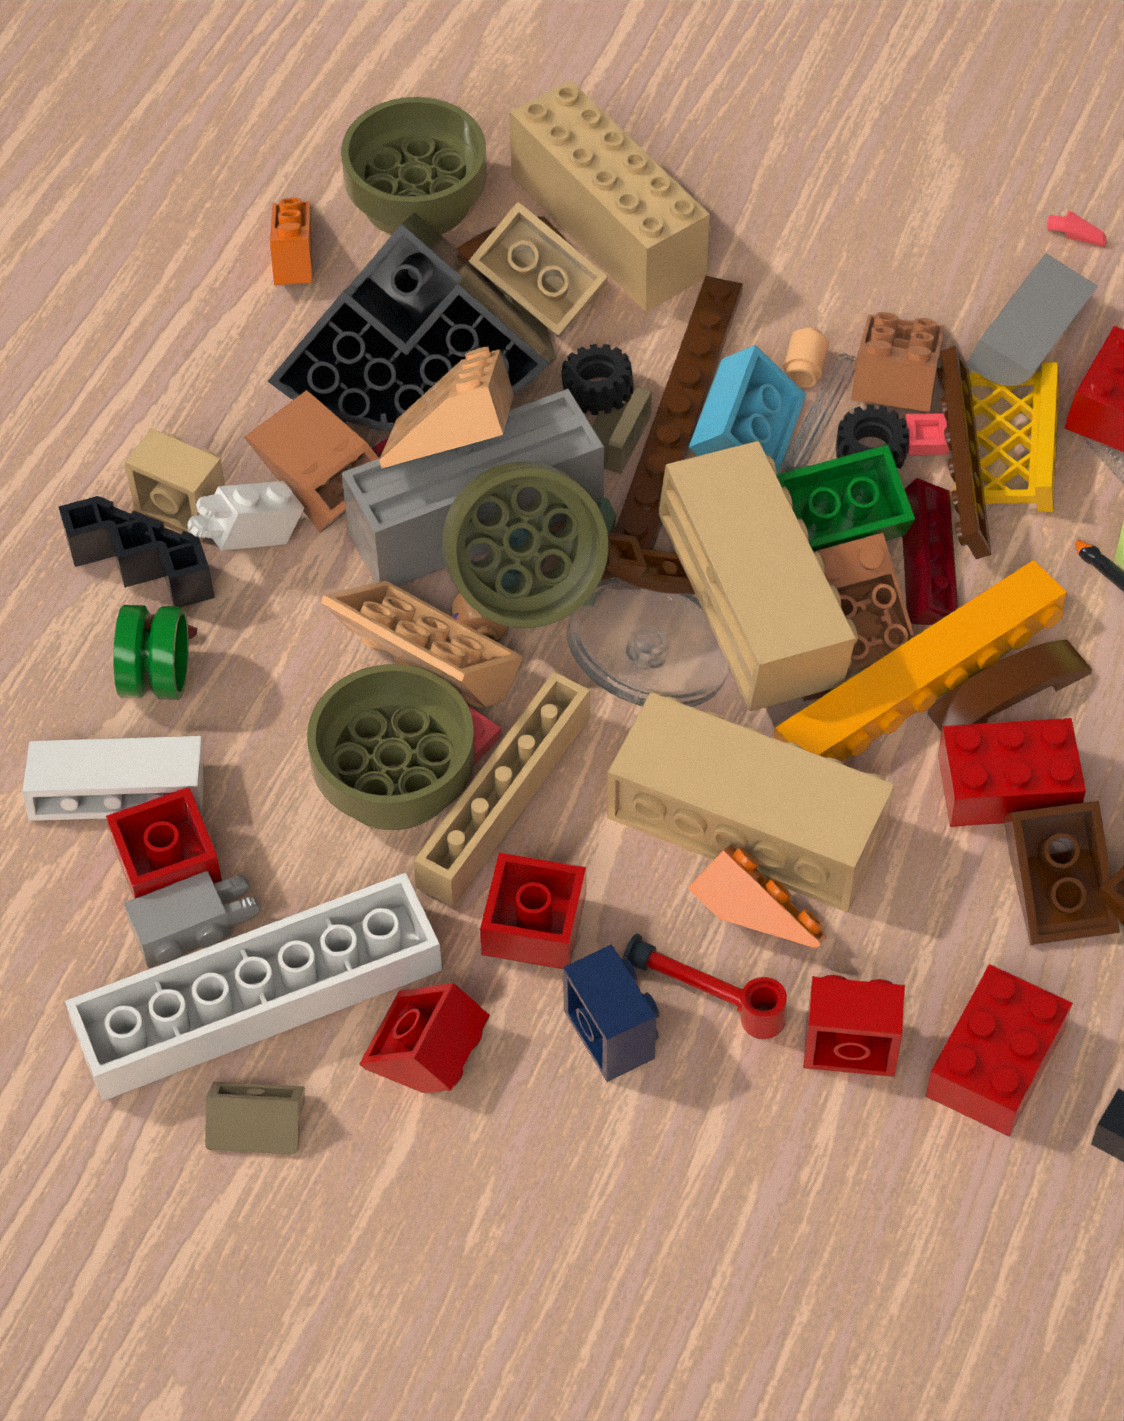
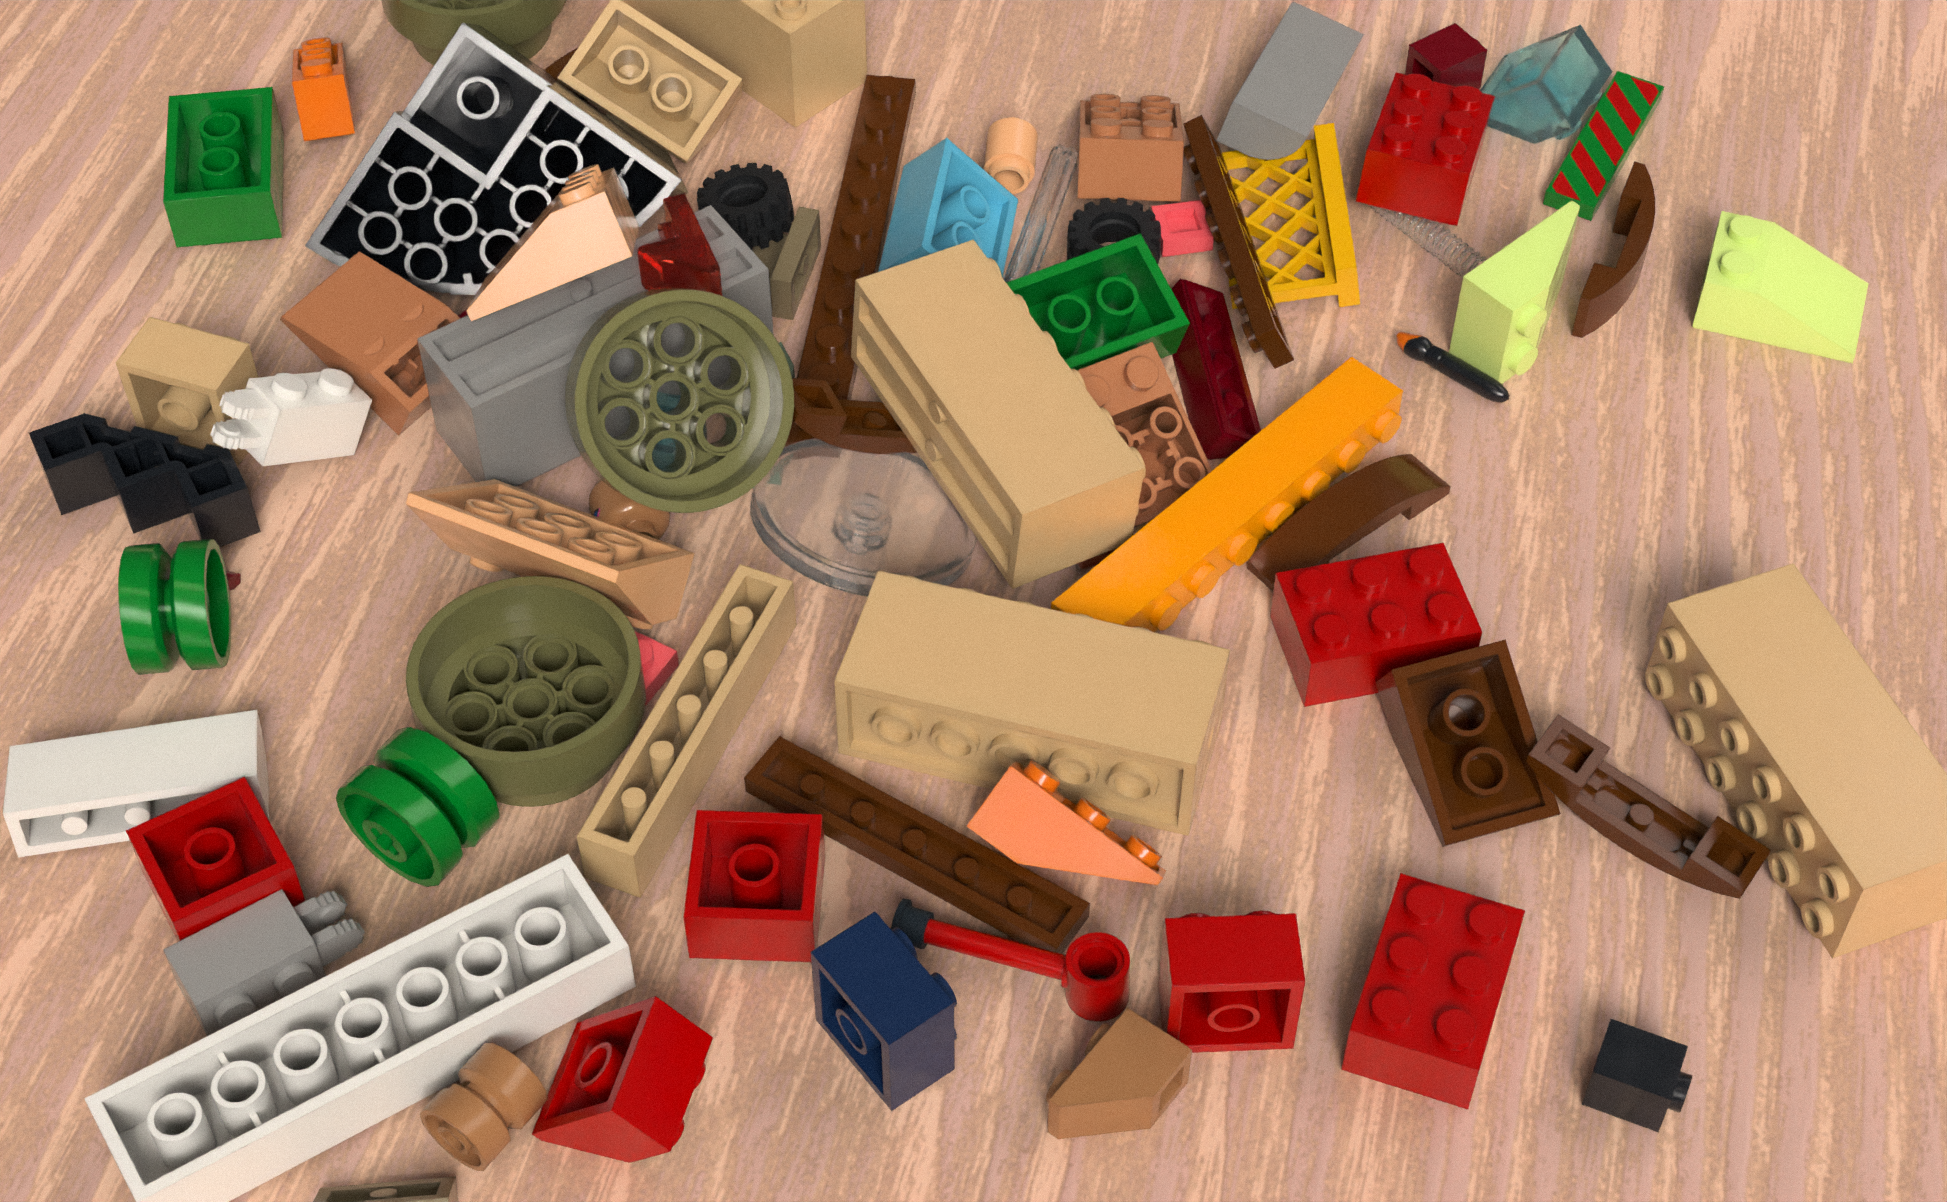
camera: 10 degrees left, 5 degrees down
none -> green brick [163,87,284,248]
none -> green wheel [336,727,500,887]
none -> medium nougat wheel [420,1043,548,1171]
none -> clear red slope [637,193,722,296]
none -> reddish brown plate [744,736,1090,954]
none -> medium nougat slope [1046,1007,1192,1139]

